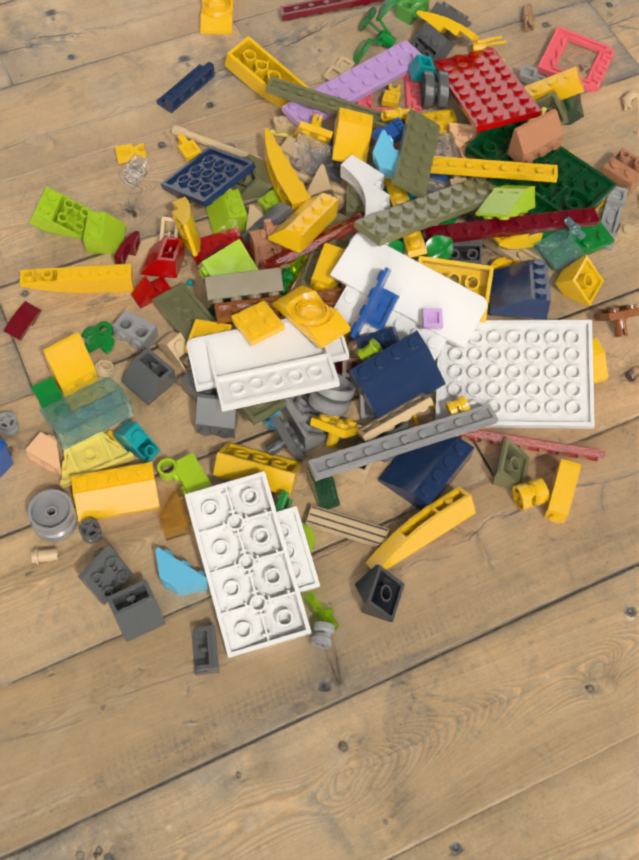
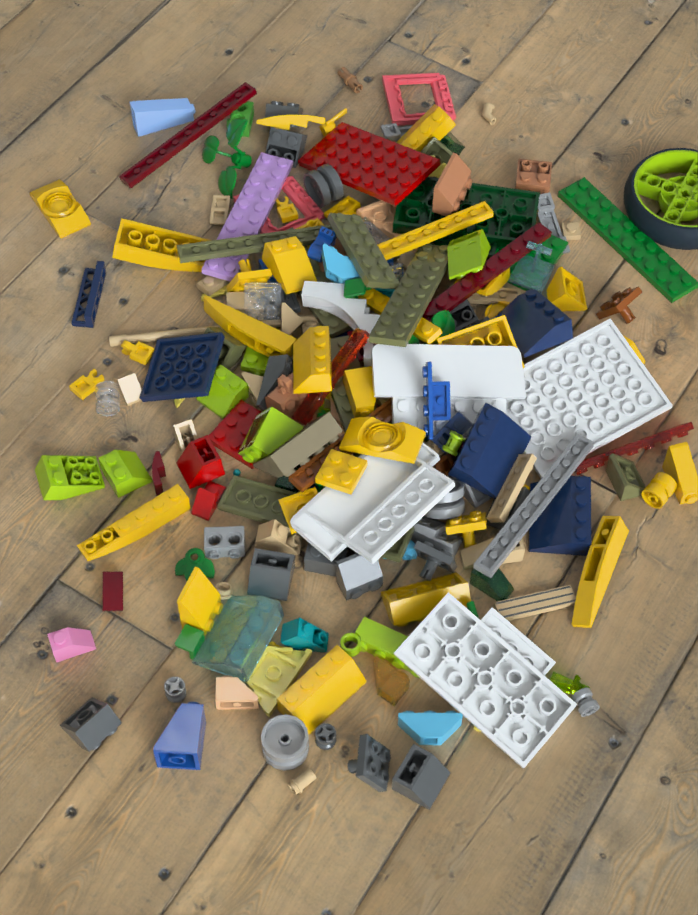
camera: 30 degrees left, 5 degrees down
yellow slope [171,197,201,256] -> none
dark grey hinge [192,625,219,676] -> none
black slope [355,564,405,622] -> none
yellow pin [381,107,414,121] -> none
teal slope [408,54,437,82] -> none
lavender plate [422,308,443,329] -> none
yellow wheel [445,395,470,416] -> none
none -> slope [113,371,142,406]
none -> green panel [344,278,372,299]

